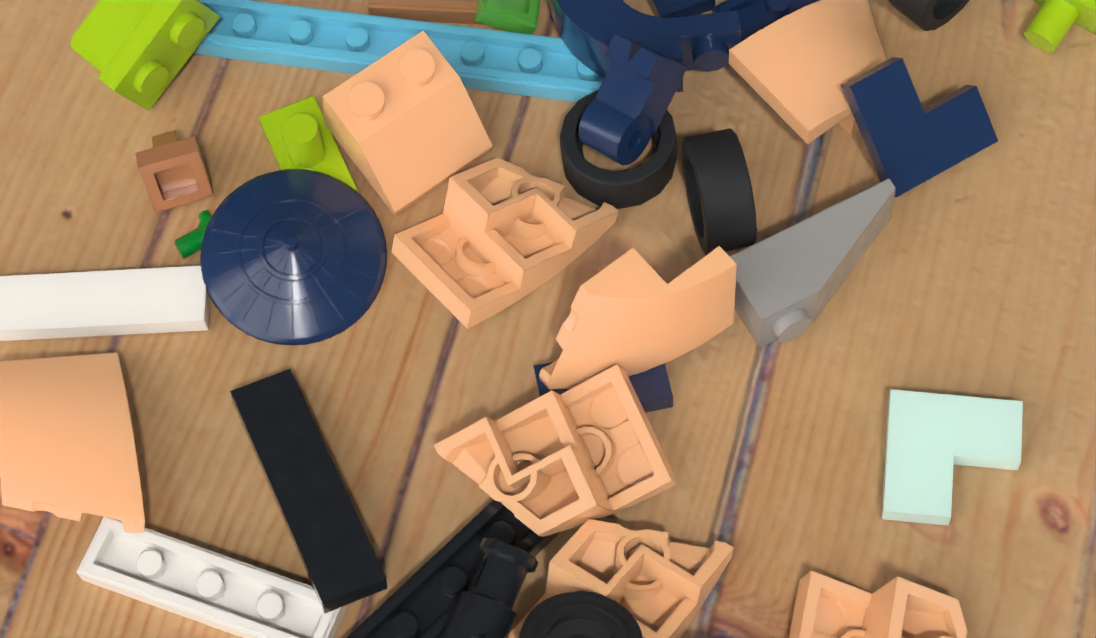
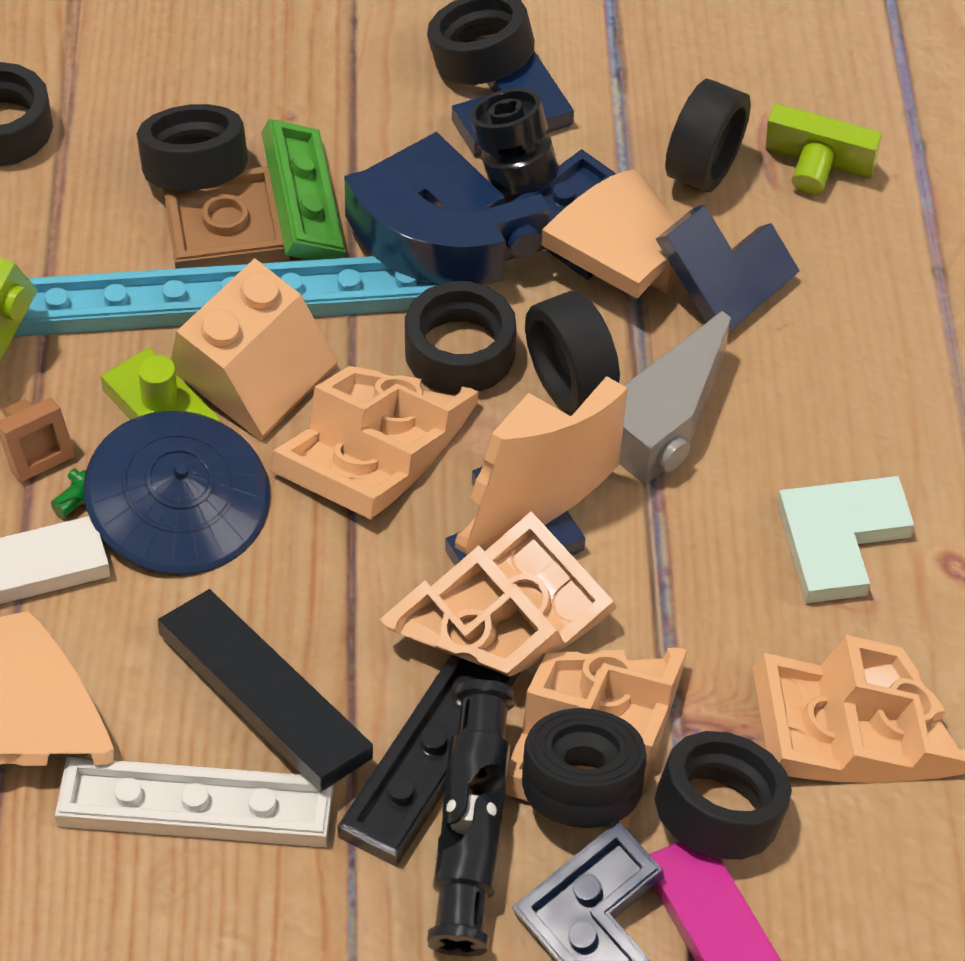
camera: 25 degrees left, 10 degrees down
dark blue leg [578,33,688,166] -> none

